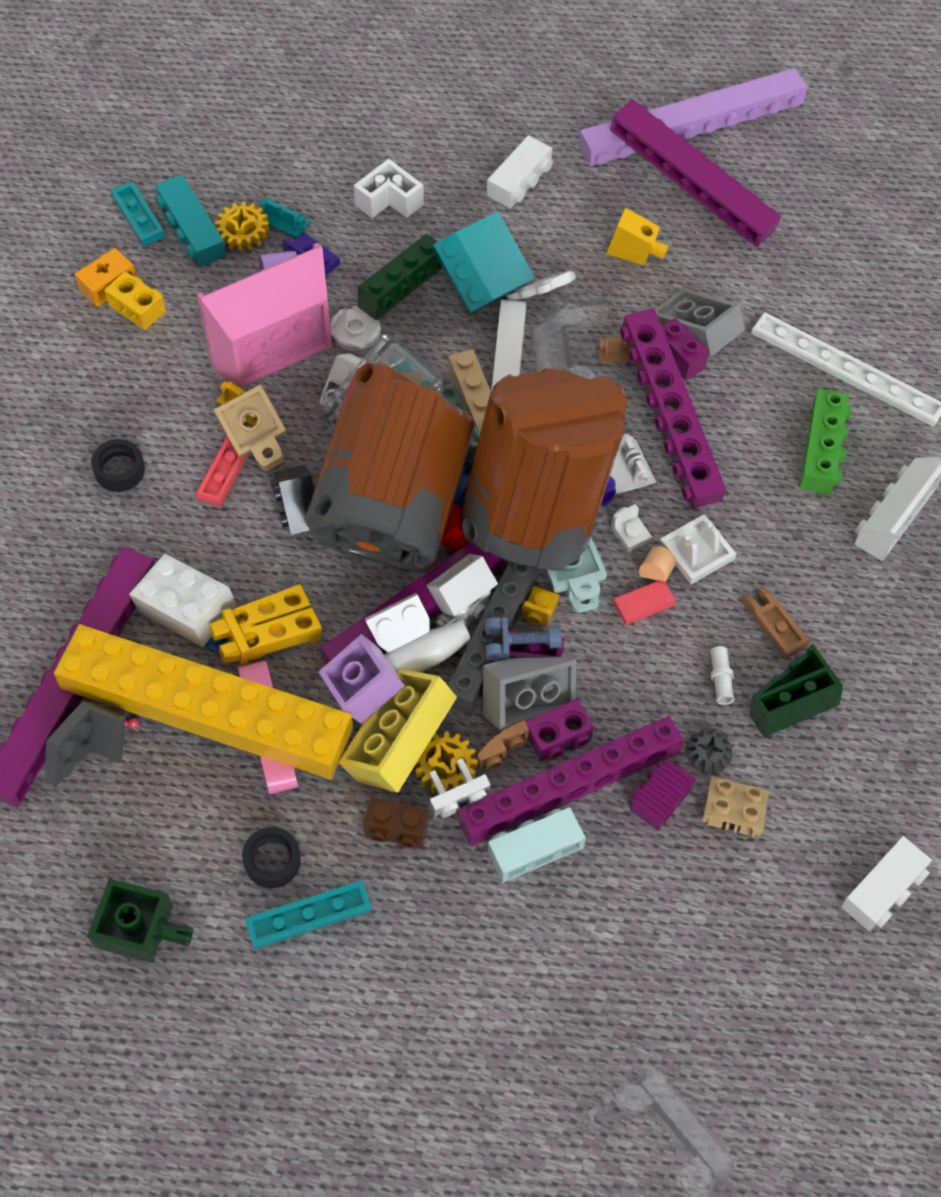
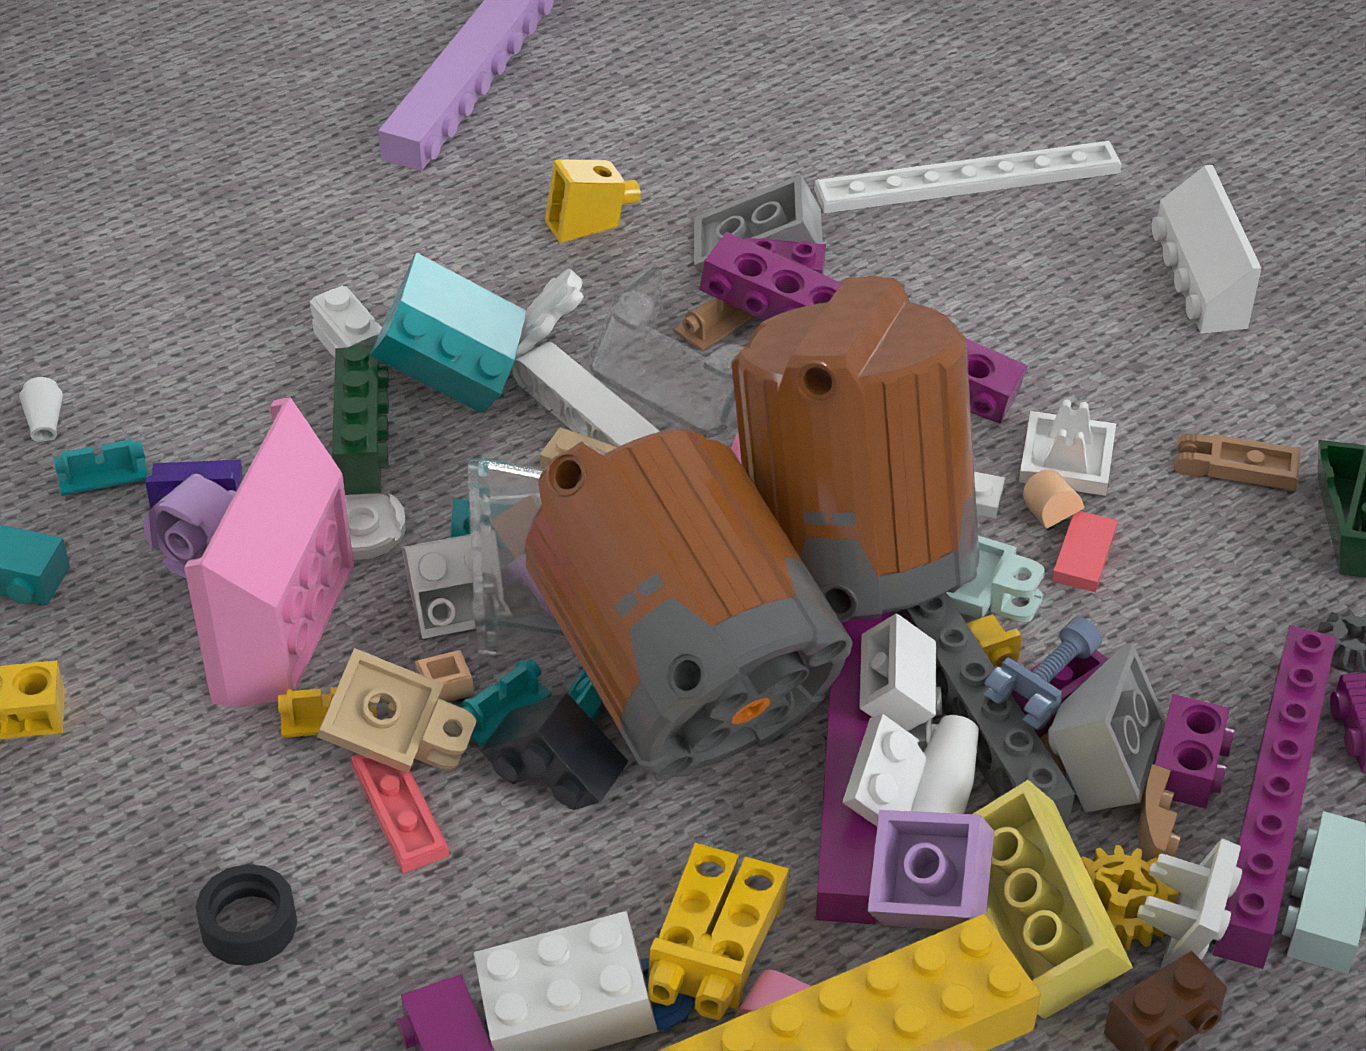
camera: 45 degrees left, 15 degrees down
yellow gear [215,202,270,251] -> none
white brick [354,159,424,218] -> none
white brick [487,135,553,209] -> none
magenta brick [610,99,781,248] -> none
white pin [710,646,735,705] -> none
bright green brick [799,388,852,494] -> none
none -> white cone [19,377,63,442]
none -> white brick [310,285,389,366]
none -> light nougat brick [415,650,474,702]
none -> teal hinge [462,659,552,747]

